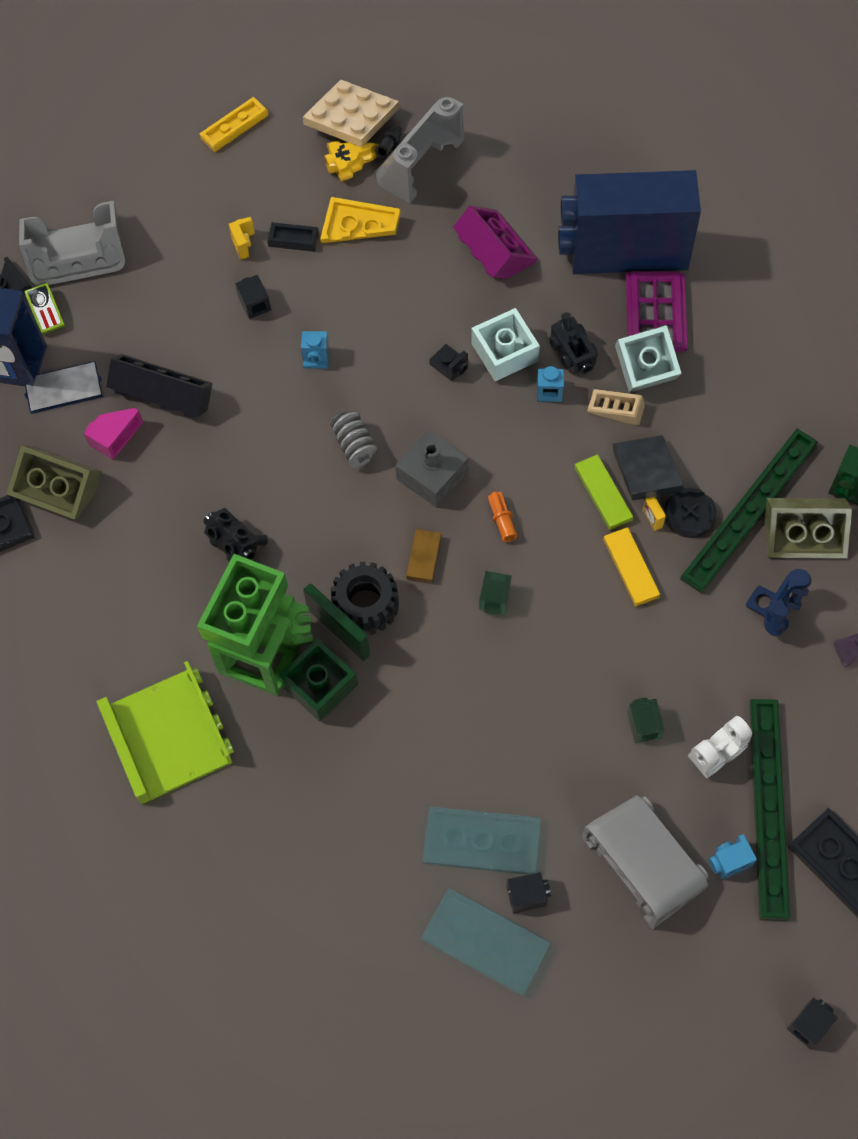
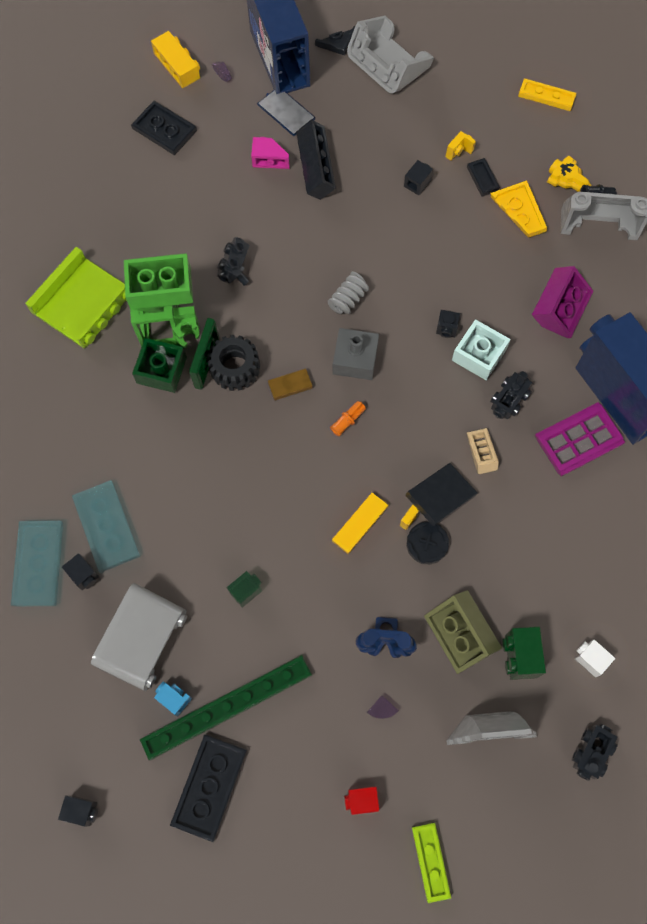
camera: 60 degrees right, 5 degrees up
olive slope [6,445,102,520] -> none
slope [24,283,65,335] -> none
dark azure brick [301,331,329,368] -> none
tan plate [303,80,399,147] -> none
clear green brick [479,571,512,615] -> none
dark azure brick [537,366,564,402] -> none
lime tile [574,454,633,531] -> none
light aqua brick [615,325,682,393] -> none
dark green tile [680,428,819,594] -> none
white piece [688,716,752,778] -> none

